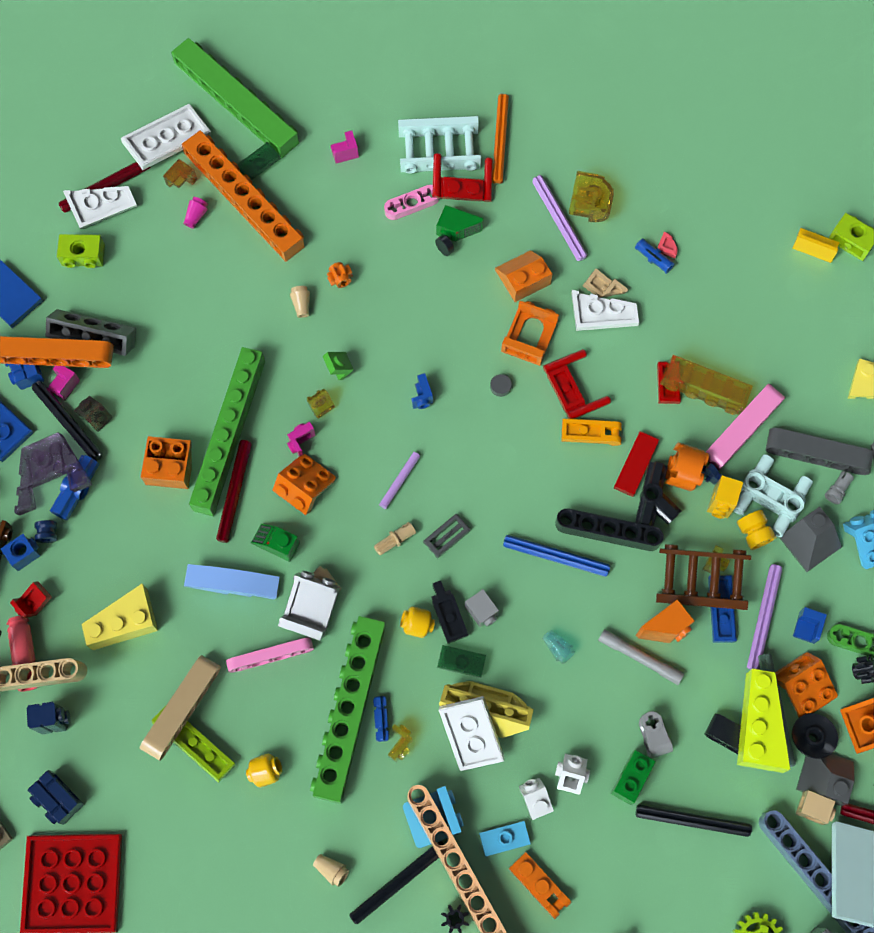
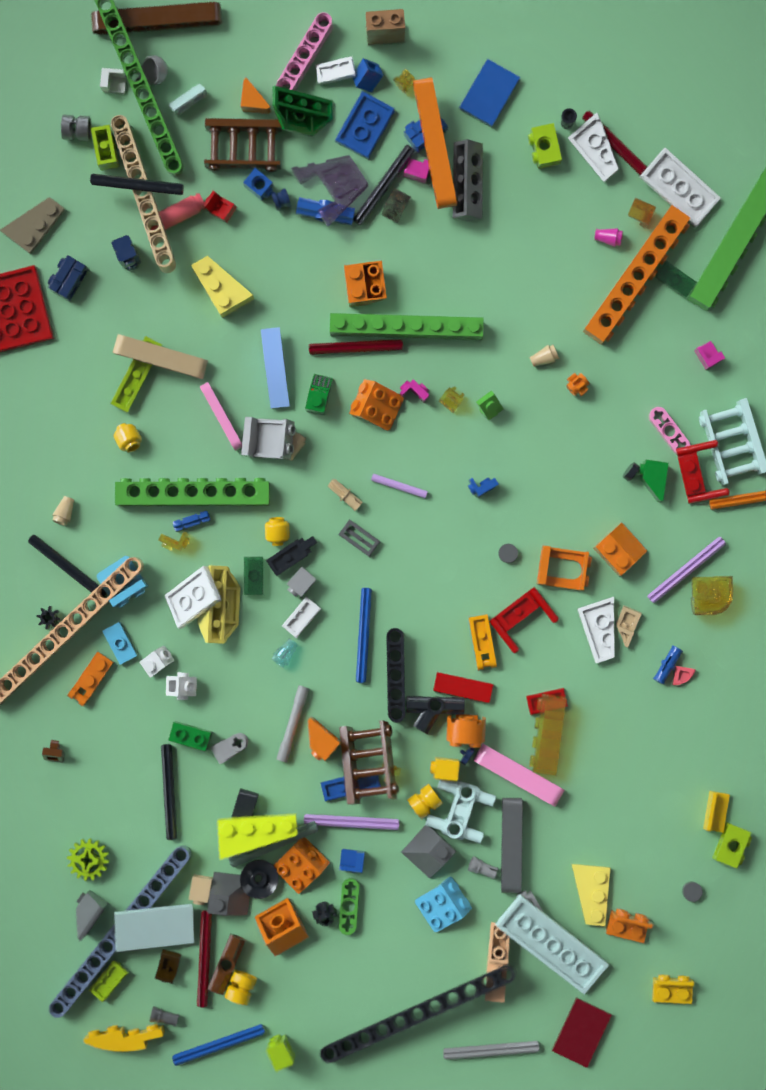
camera: 80 degrees right, 15 degrees up
none -> white plate [282,597,321,638]
none -> black pin [561,108,577,129]

